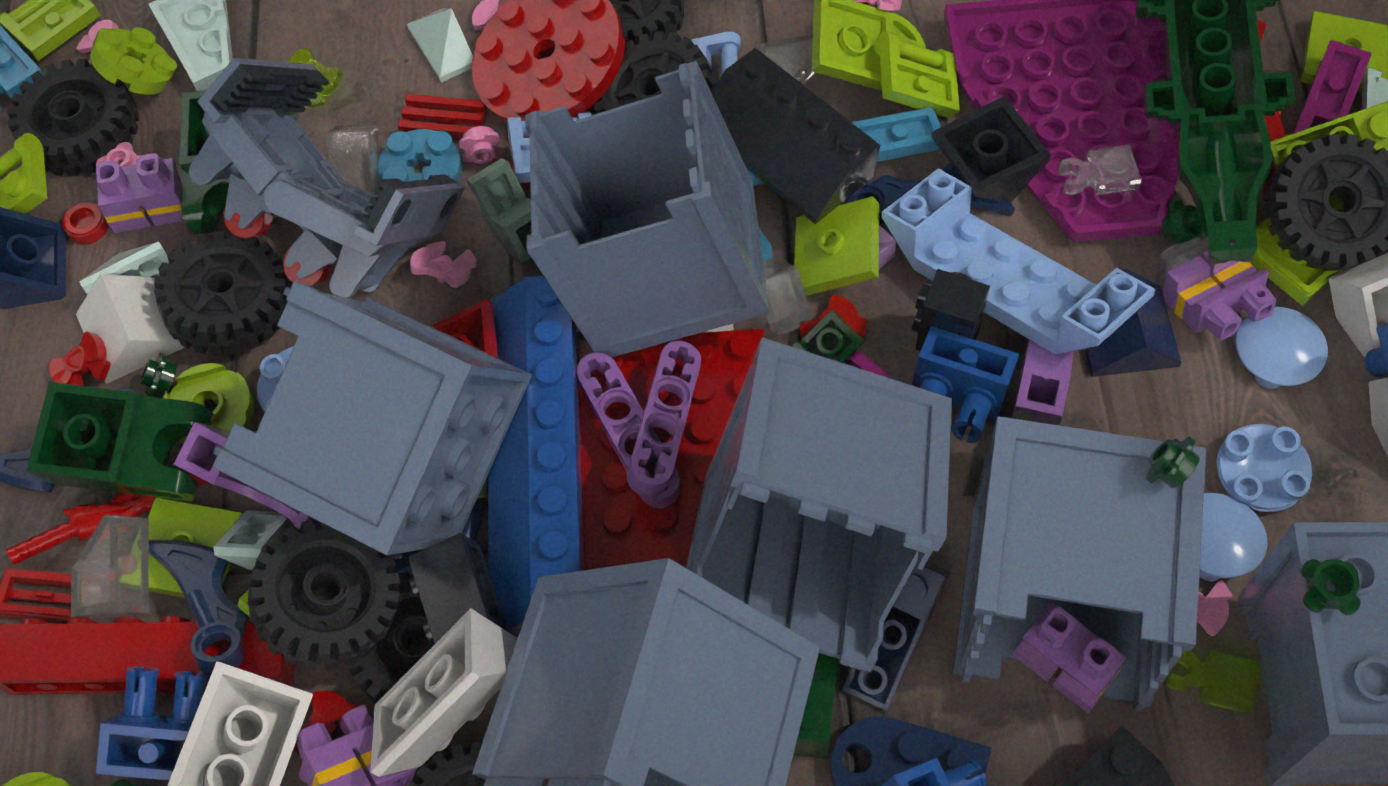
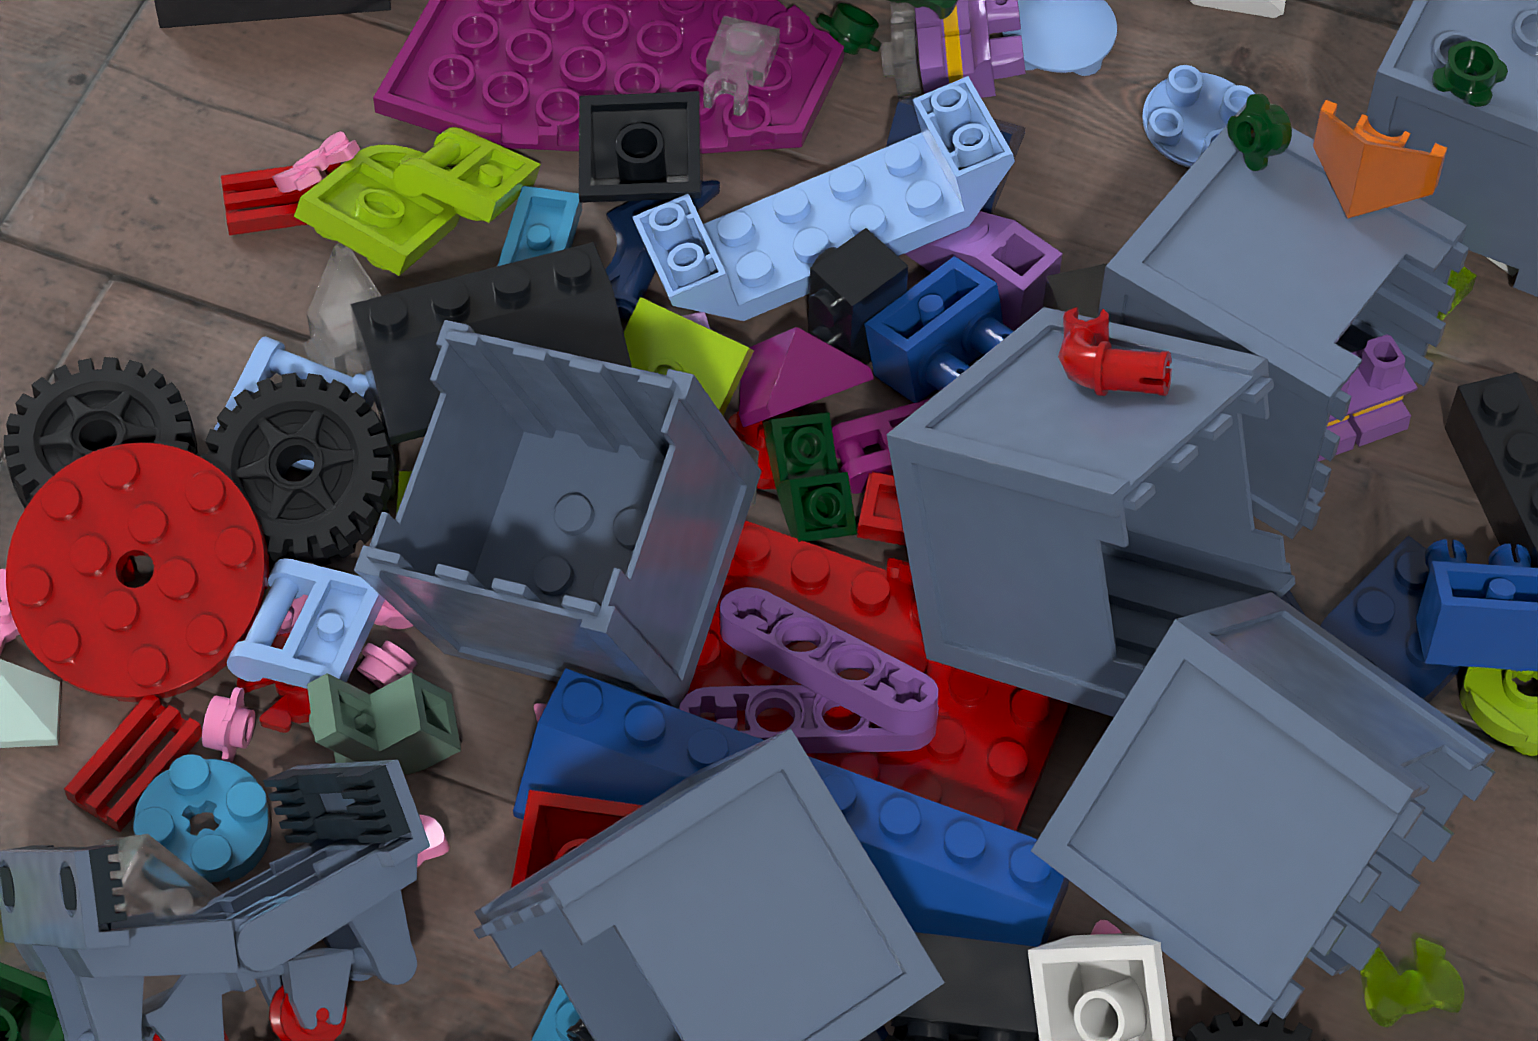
camera: 70 degrees left, 5 degrees down
none -> magenta slope [739,327,874,428]
none -> red piece [1058,307,1172,397]
none -> orange slope [1313,100,1447,219]

